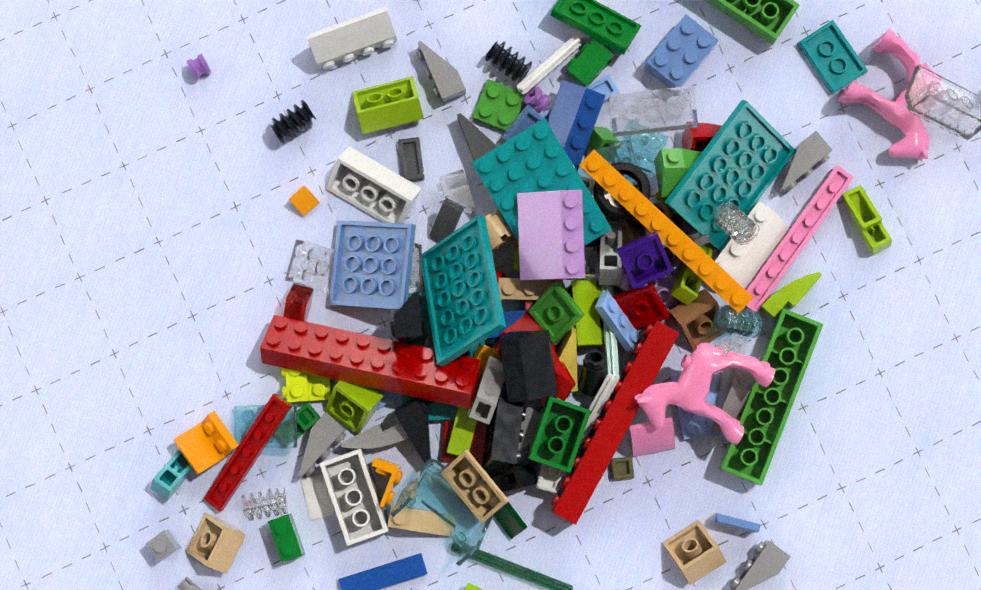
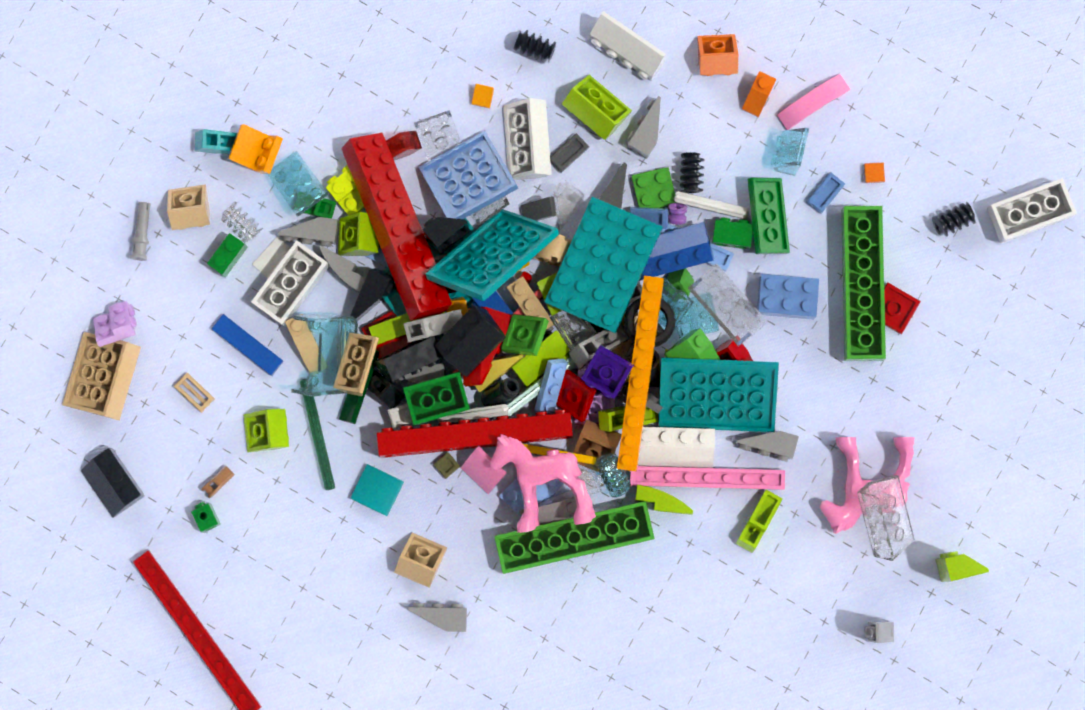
camera: 55 degrees right, 0 degrees up
light grey brick [146,530,181,561] -> none
red tile [204,394,292,511] -> none
light orange bracket [372,457,404,508] -> none
lavender slope [517,190,586,280] -> none
clear piece [714,202,759,245] -> none
medium blue tile [714,513,761,533] -> none
teal tile [797,20,868,95] -> none
none -> teal slope [350,464,404,516]
none -> yellow tile [522,443,597,465]

